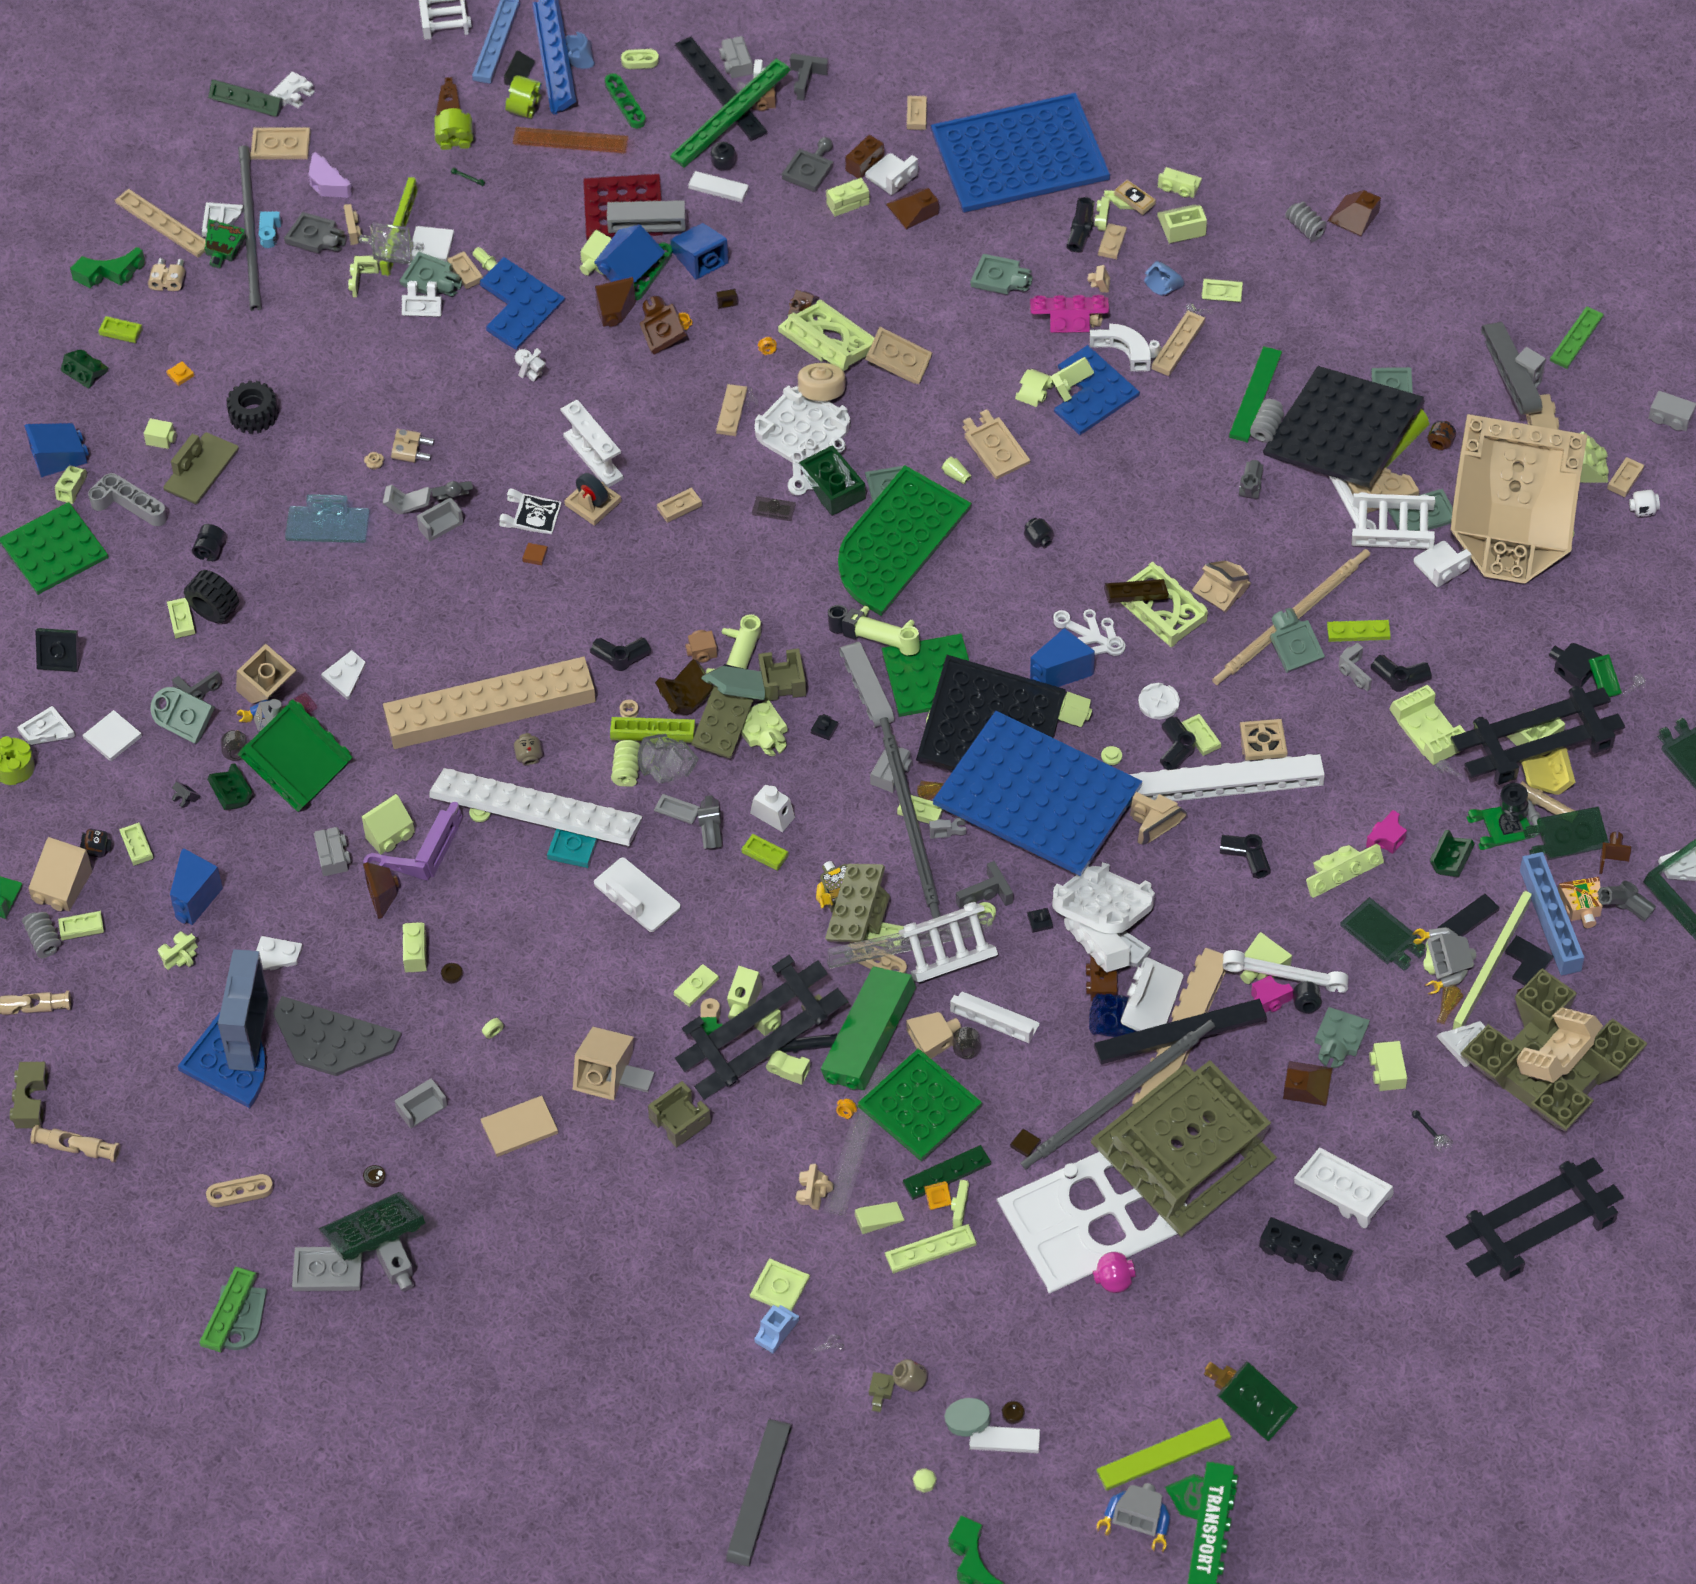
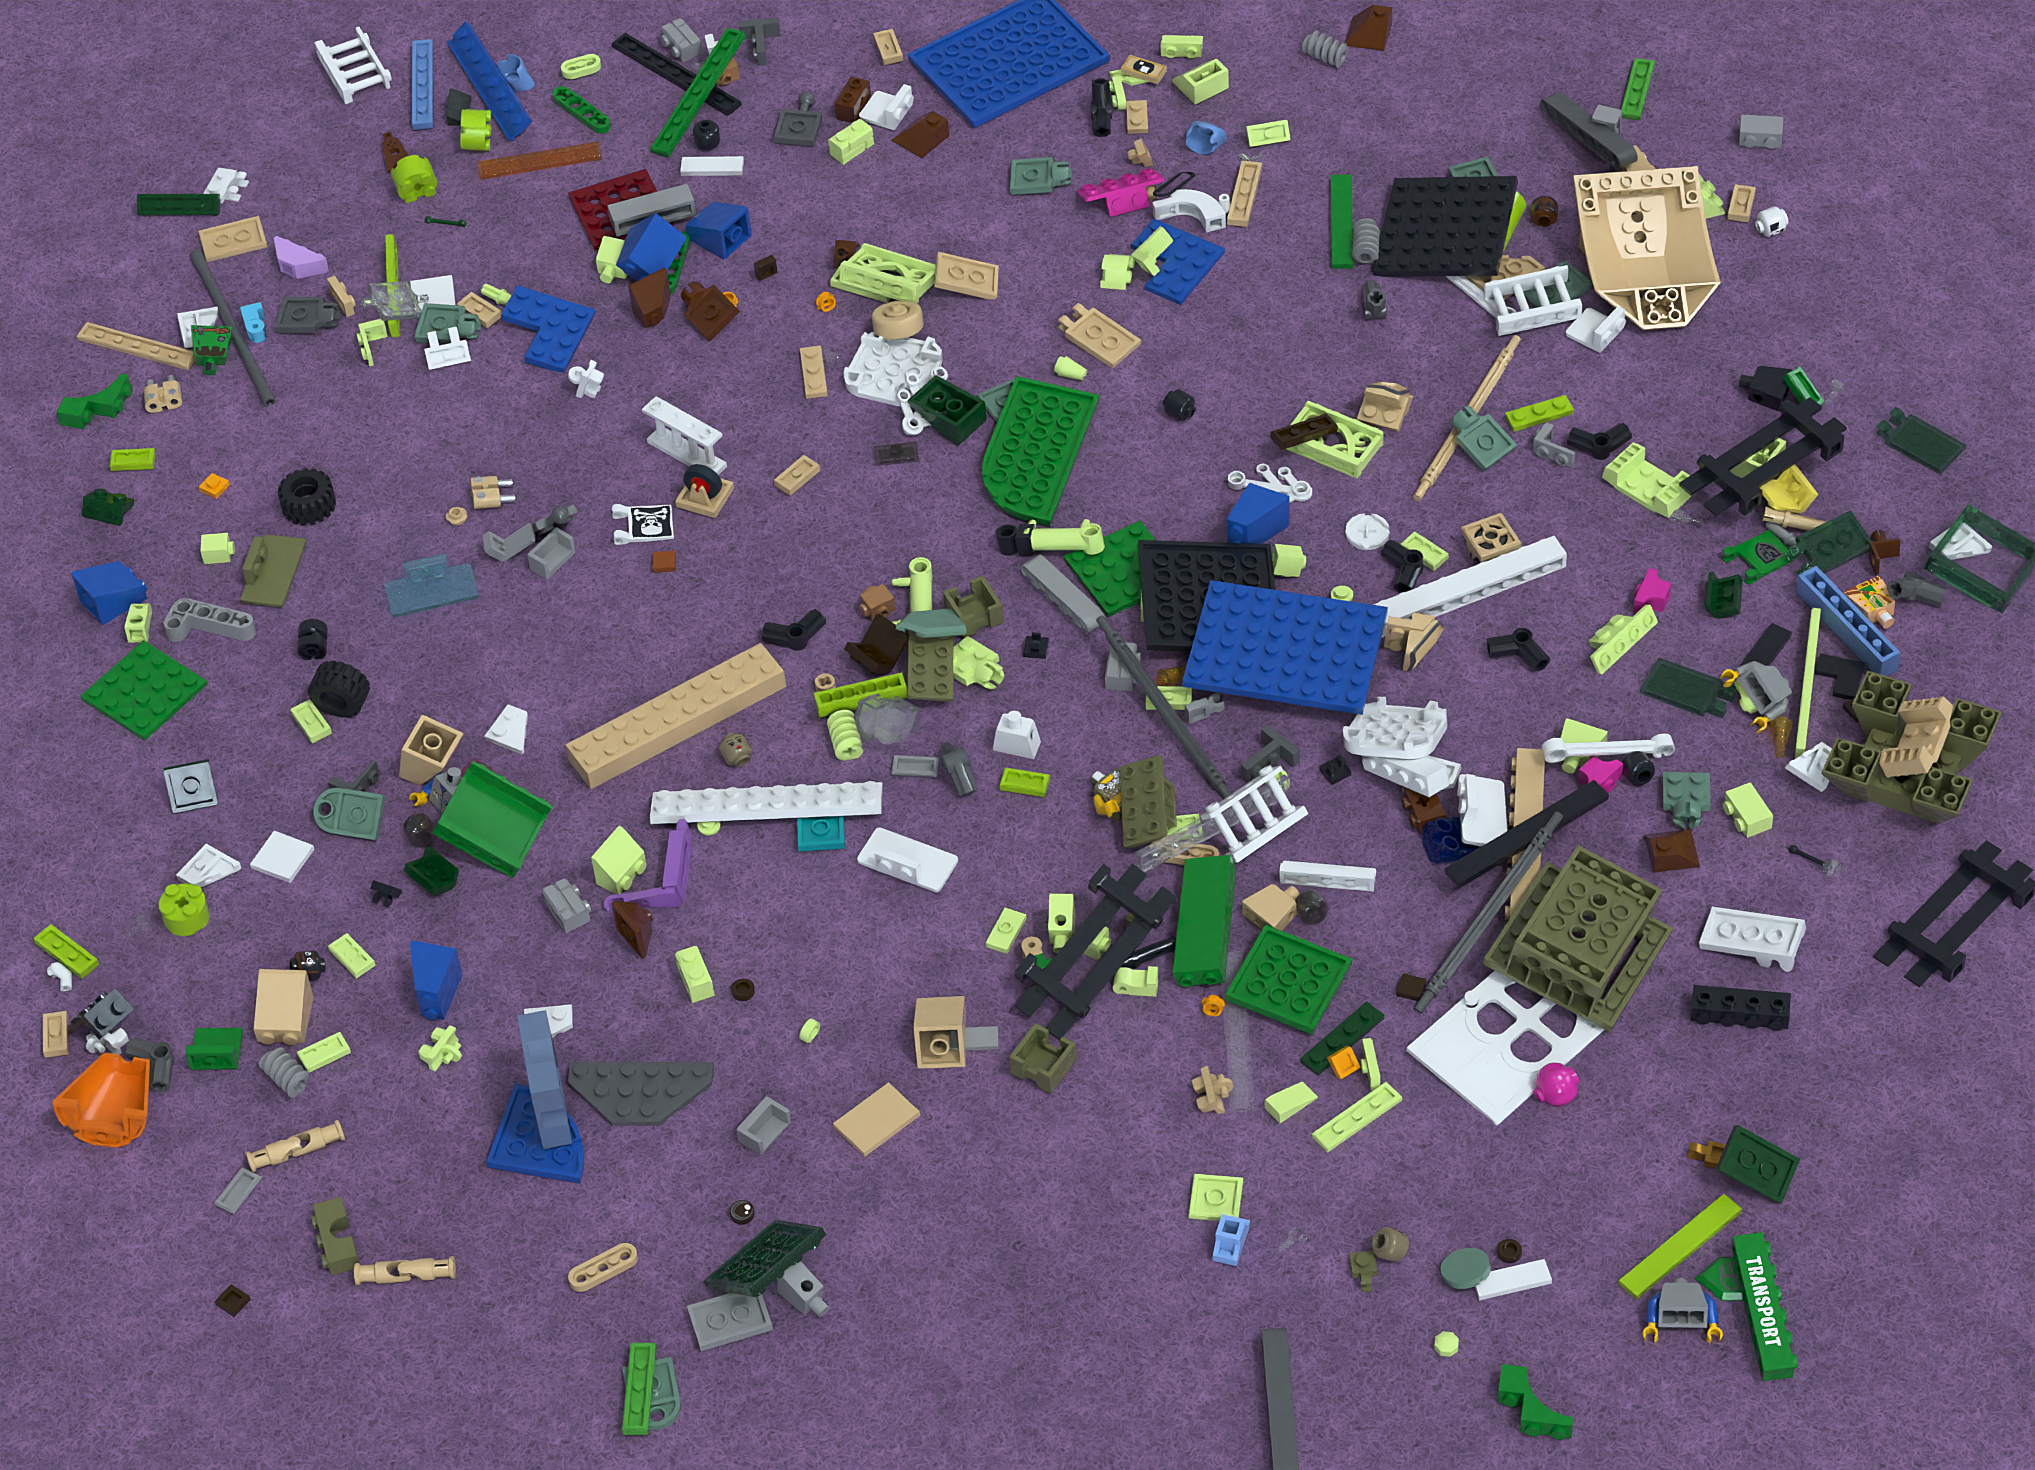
camera: 15 degrees left, 5 degrees down
black wheel [1500,783,1529,822] -> none
none -> black piece [1153,172,1195,197]

